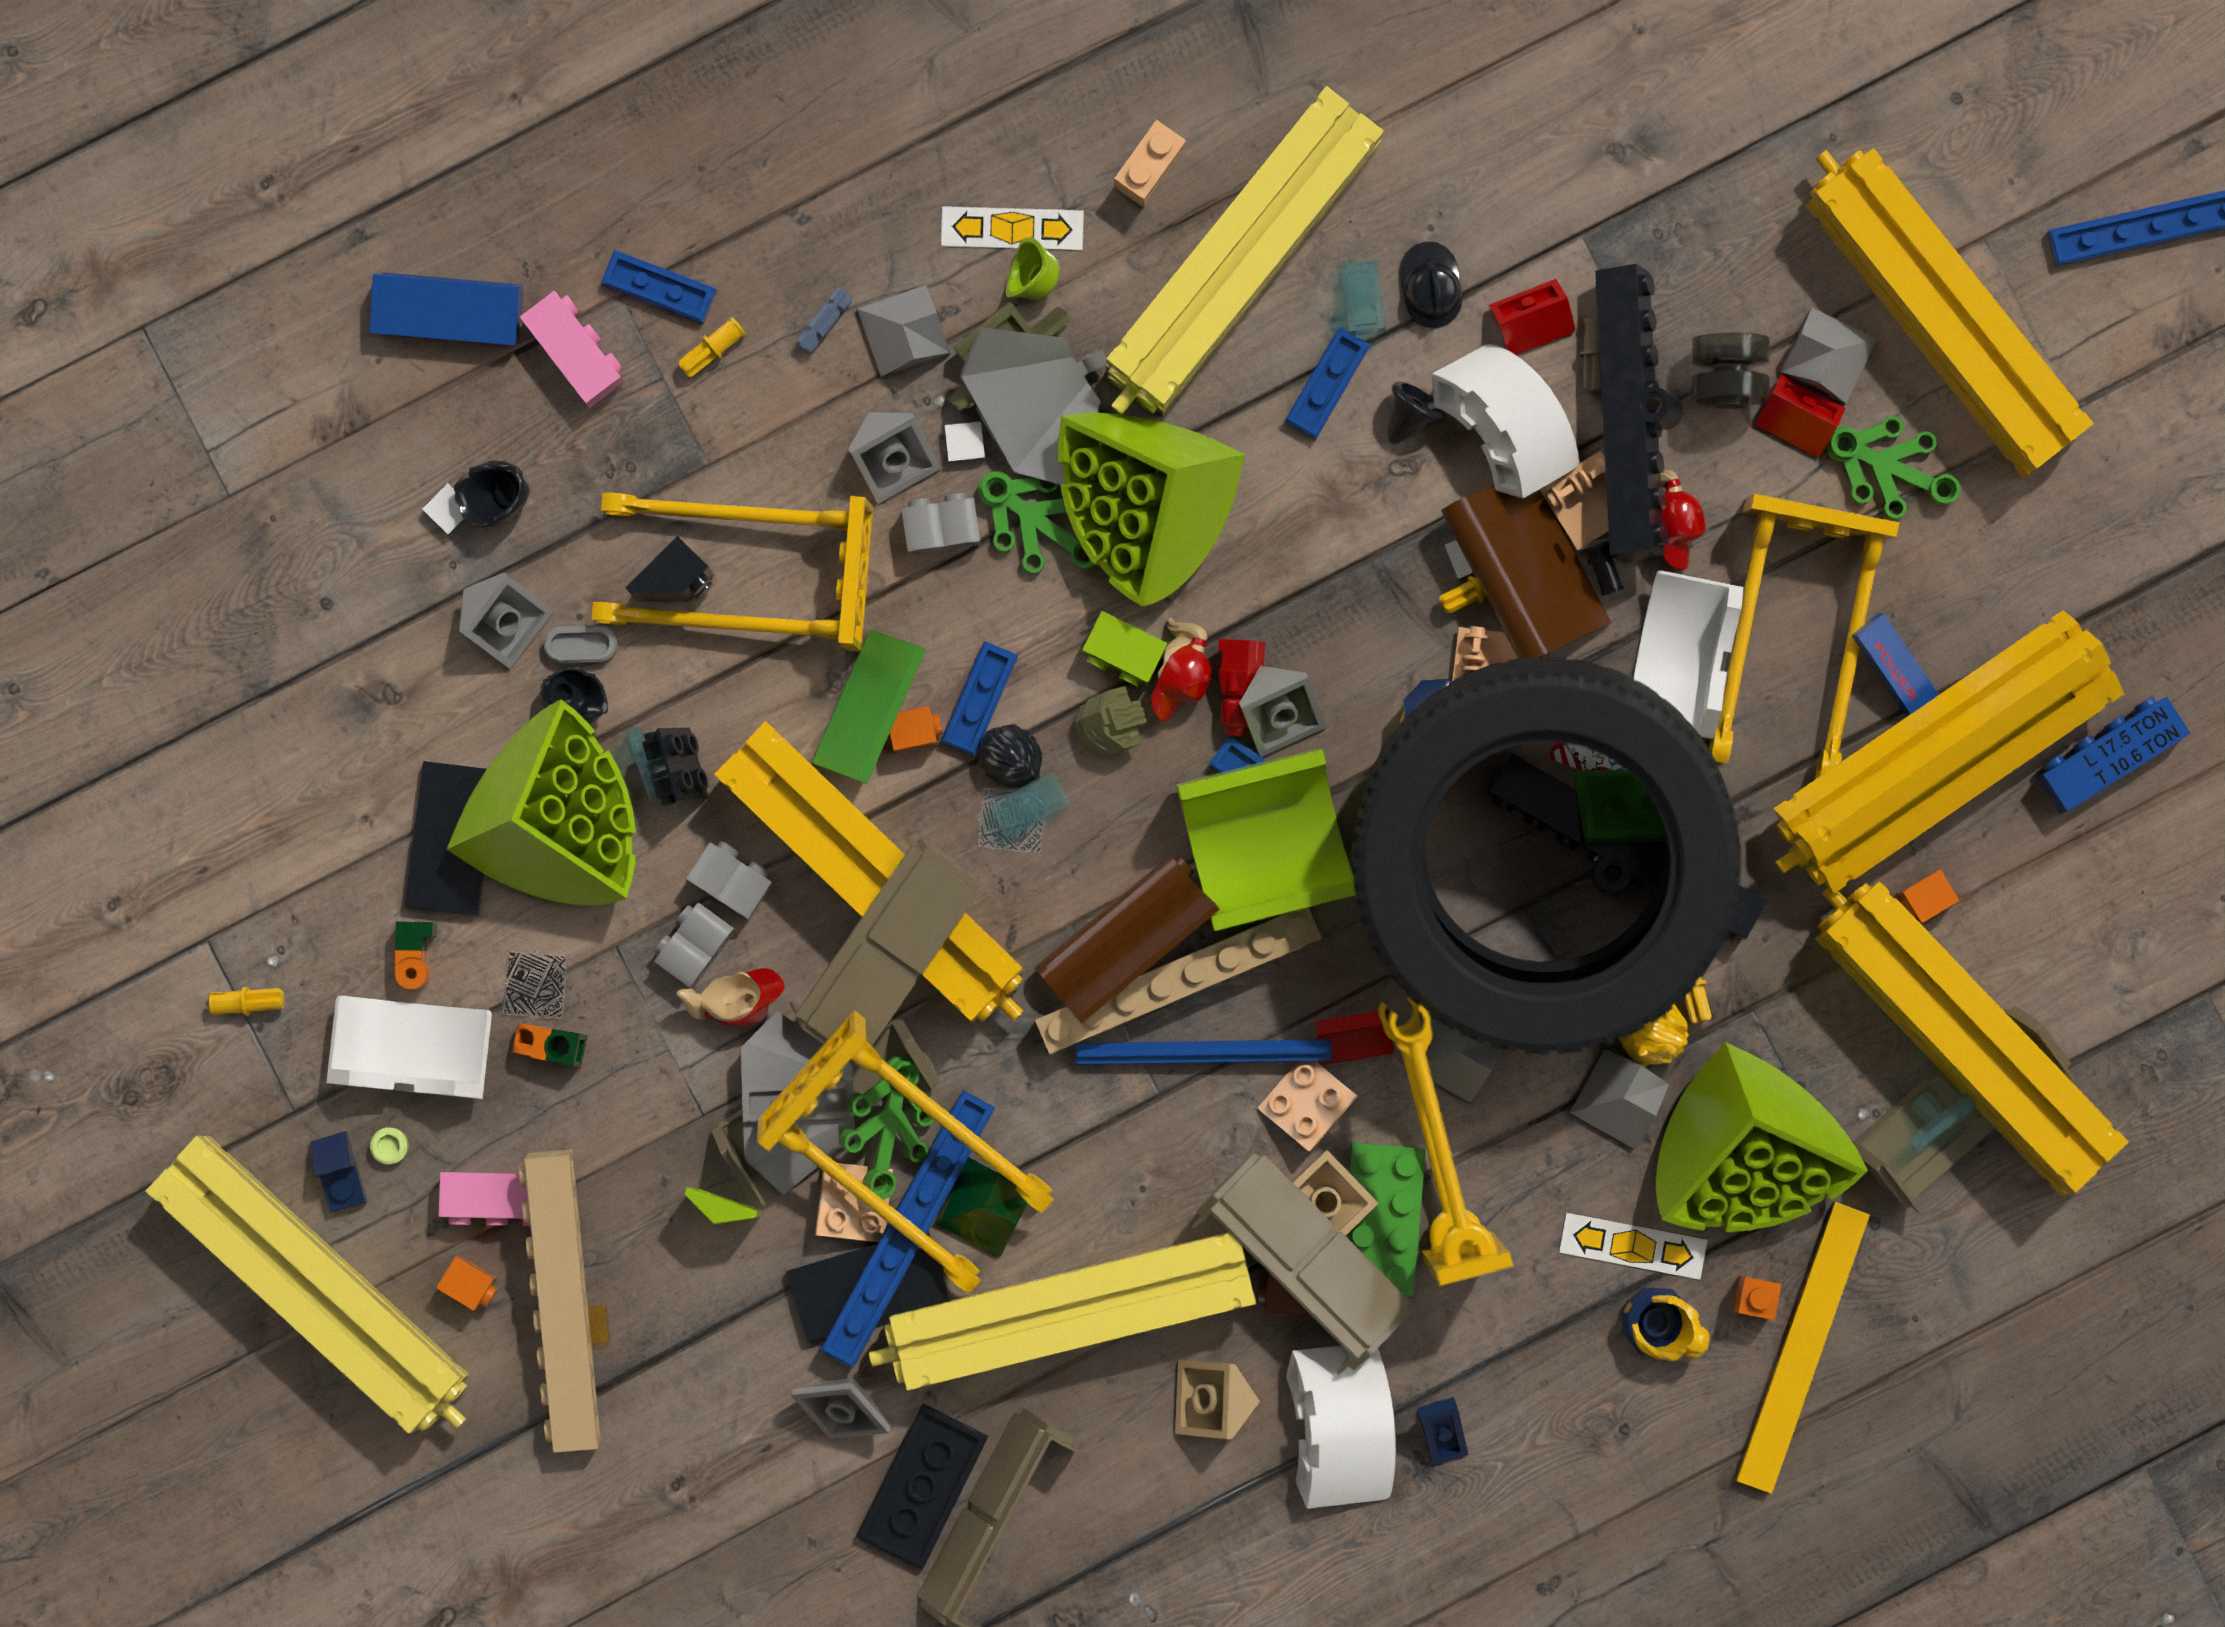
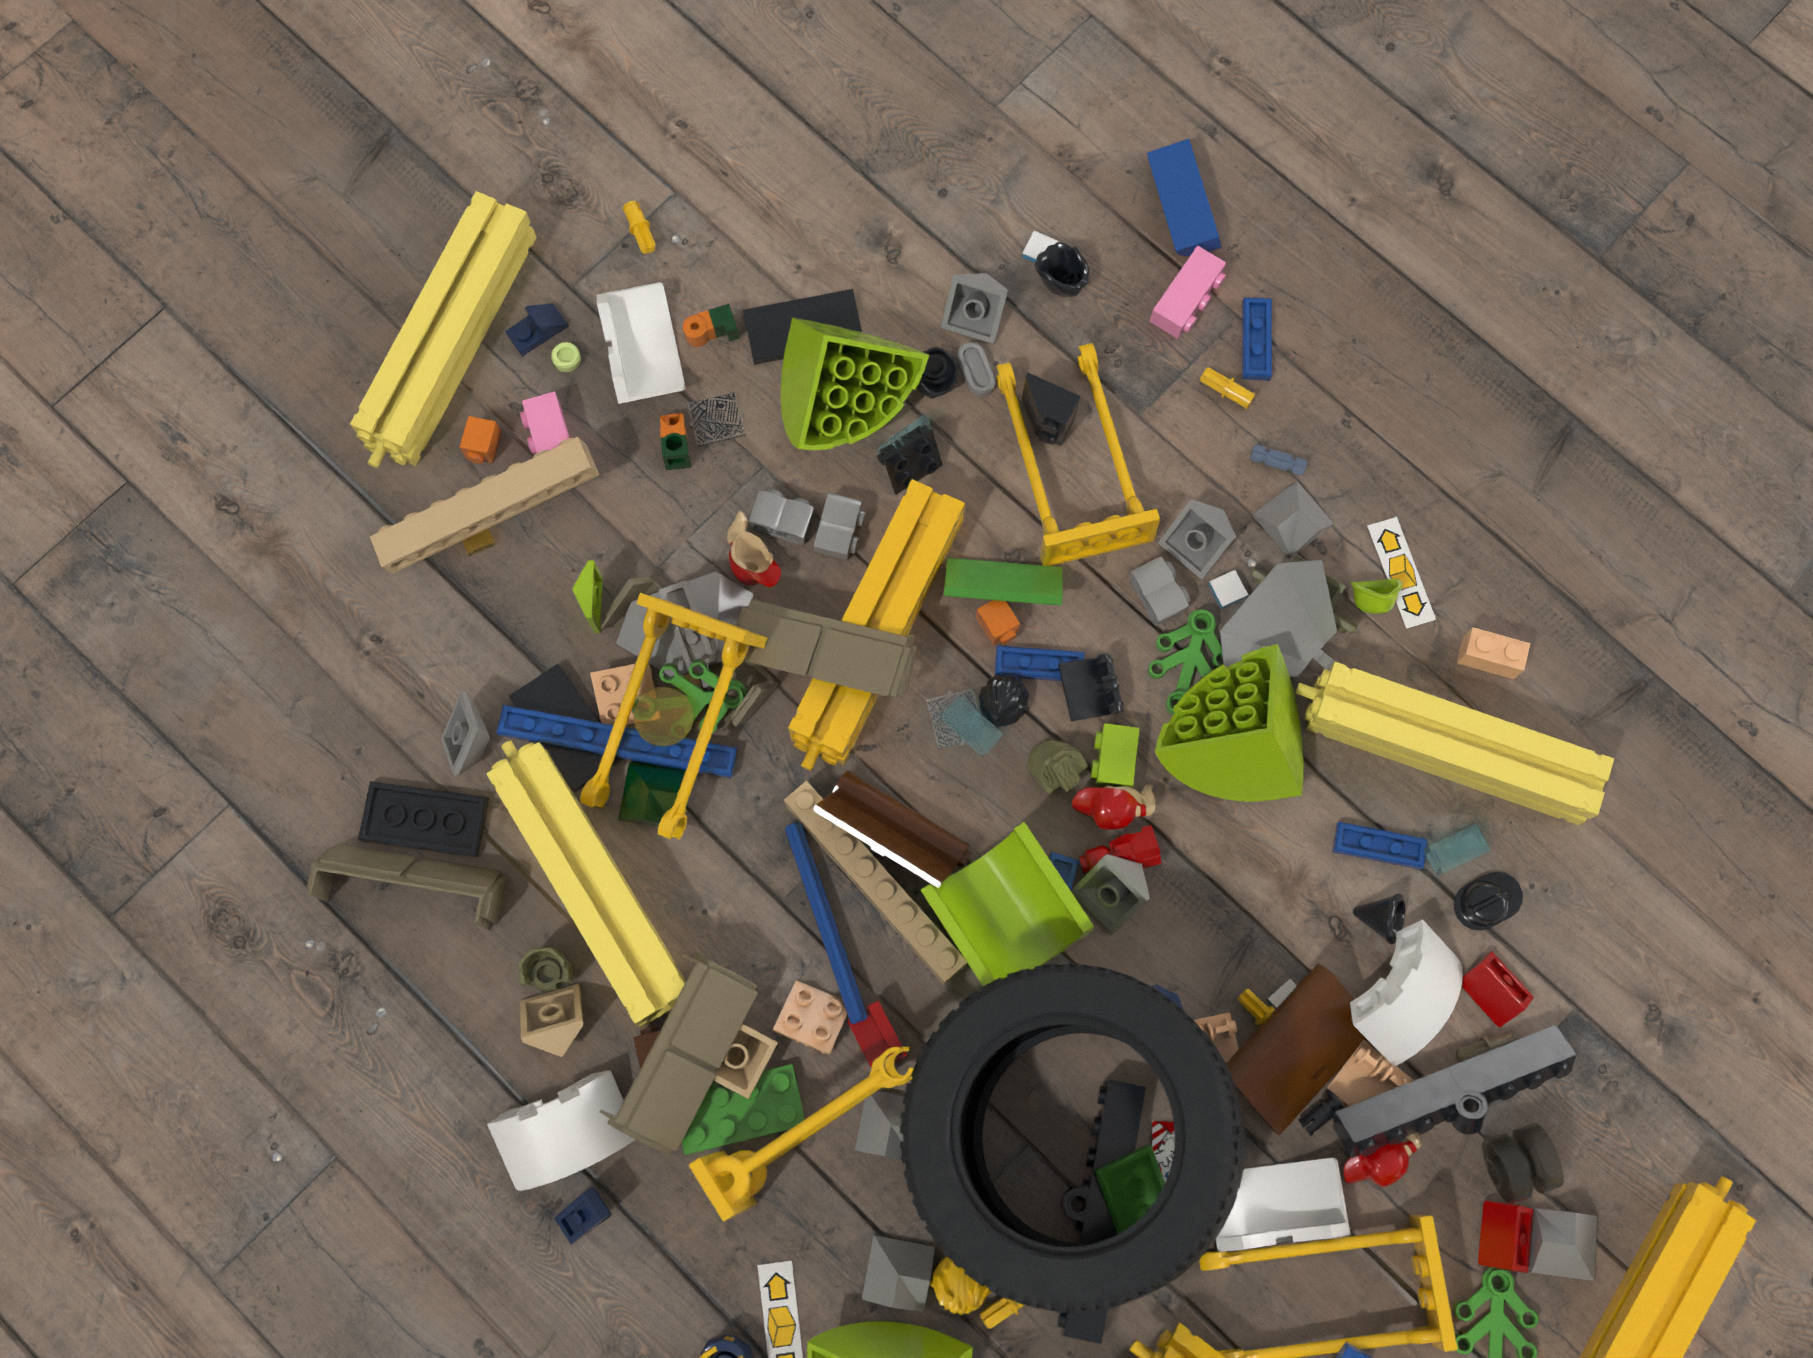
camera: 75 degrees right, 10 degrees down
none -> olive hair [518,946,573,992]
none -> clear yellow tile [633,687,694,747]
none -> black hinge [1058,653,1124,722]

